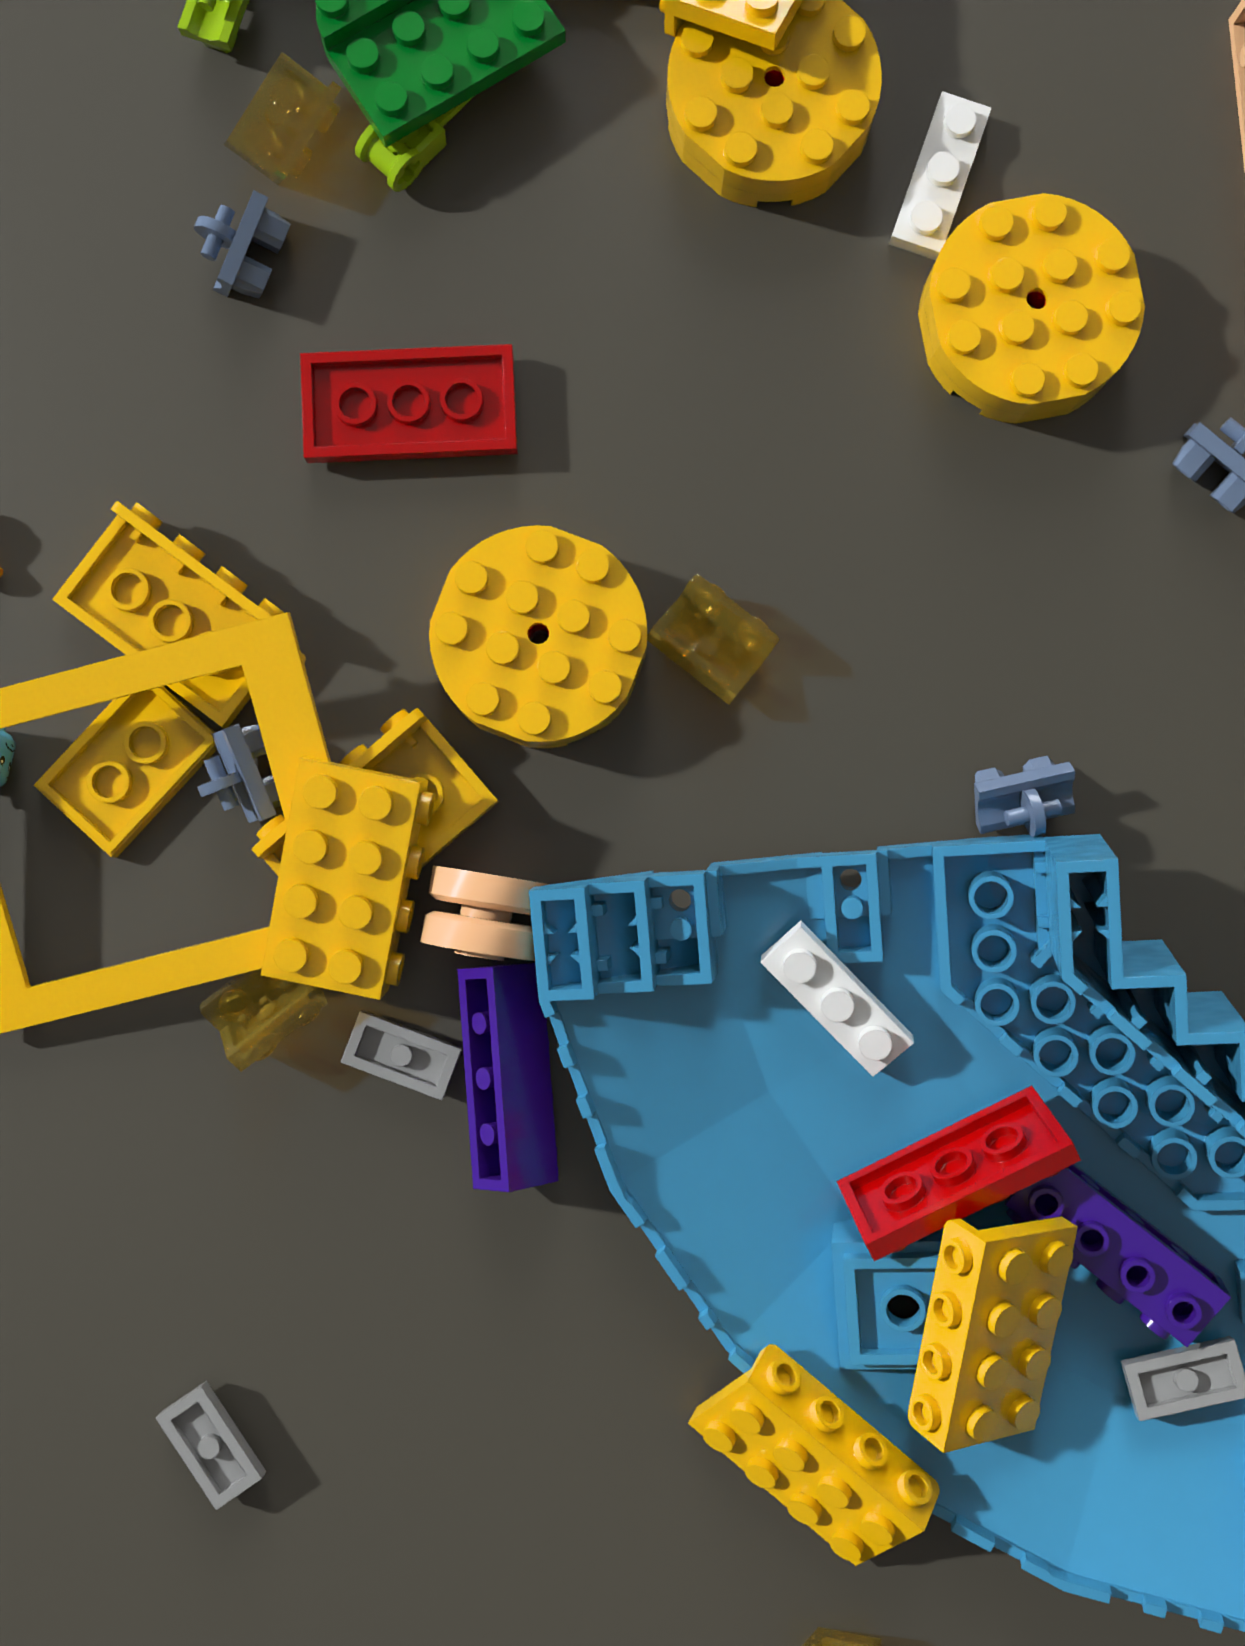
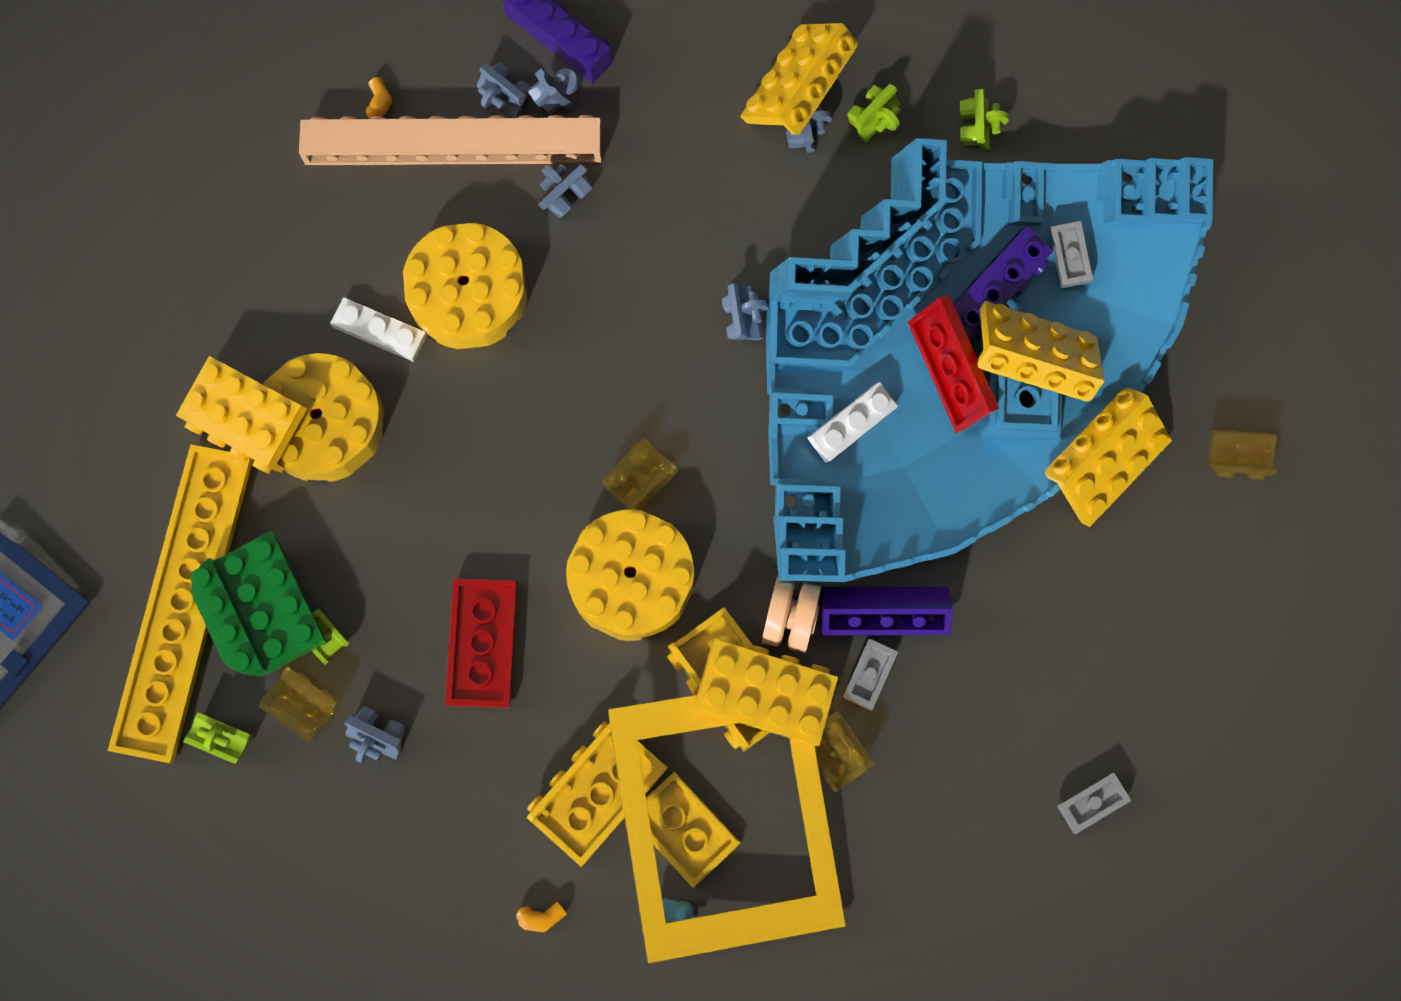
camera: 85 degrees left, 10 degrees down
sand blue hips [197,723,281,823] -> none

